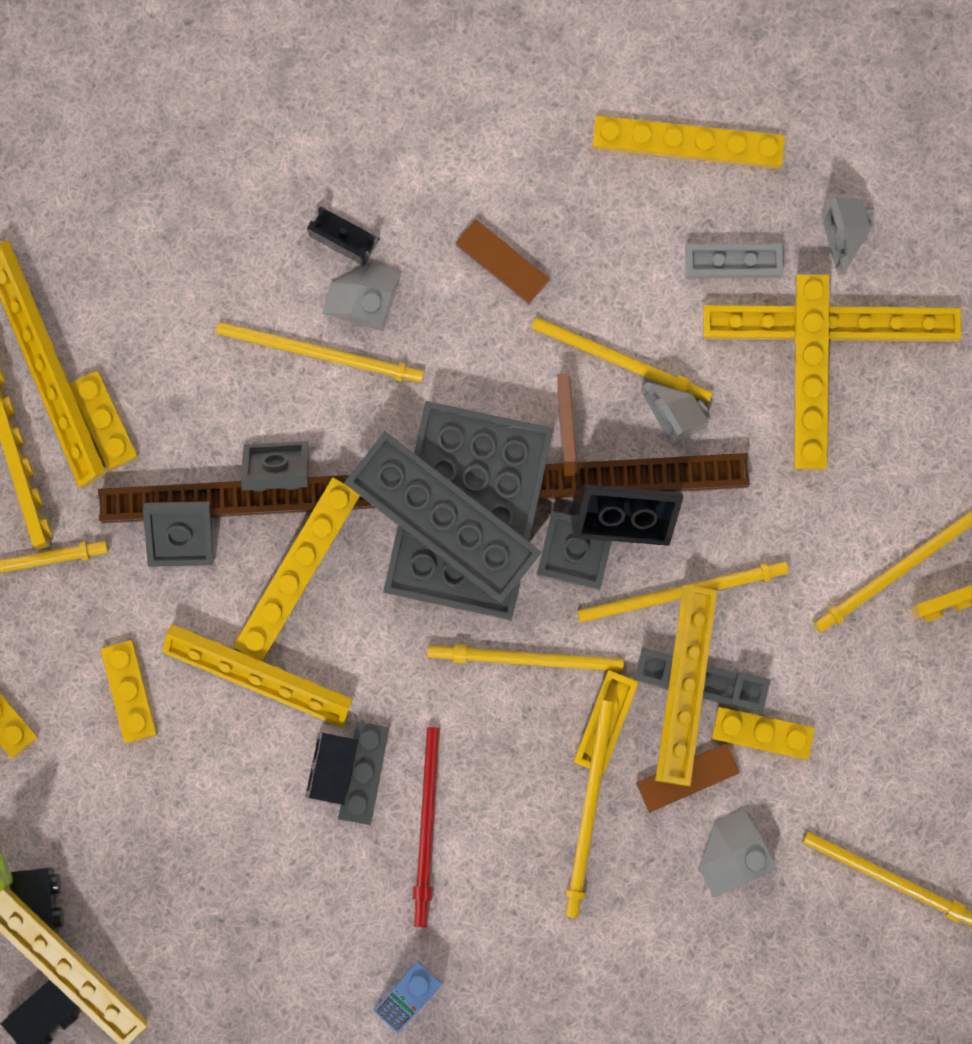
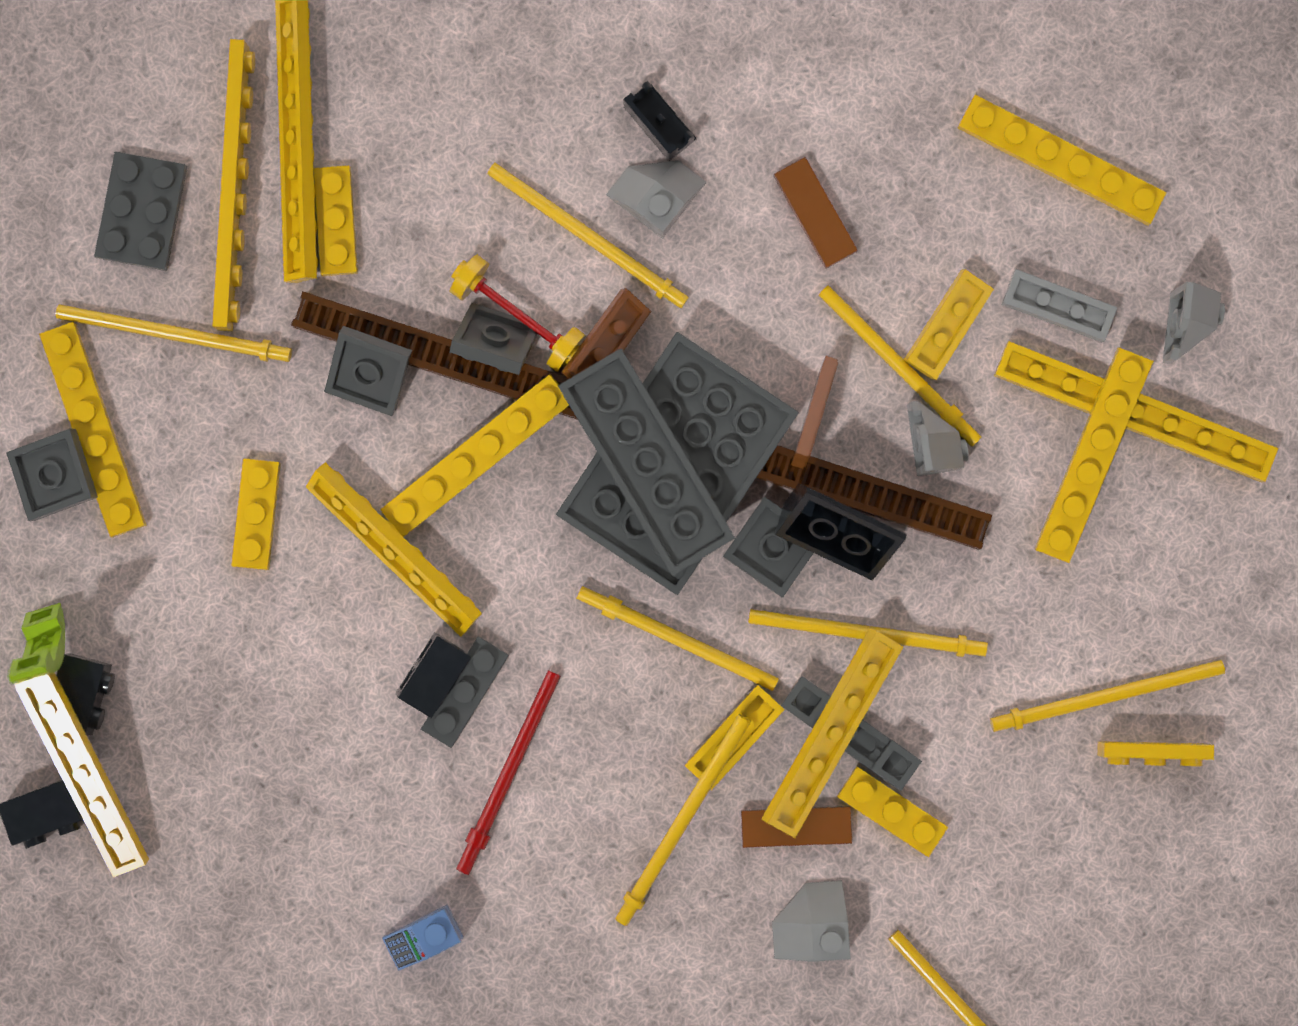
camera: 20 degrees right, 5 degrees up
none -> yellow axle [449,254,586,373]
none -> dark orange tile [562,288,652,379]
none -> yellow plate [904,269,994,380]

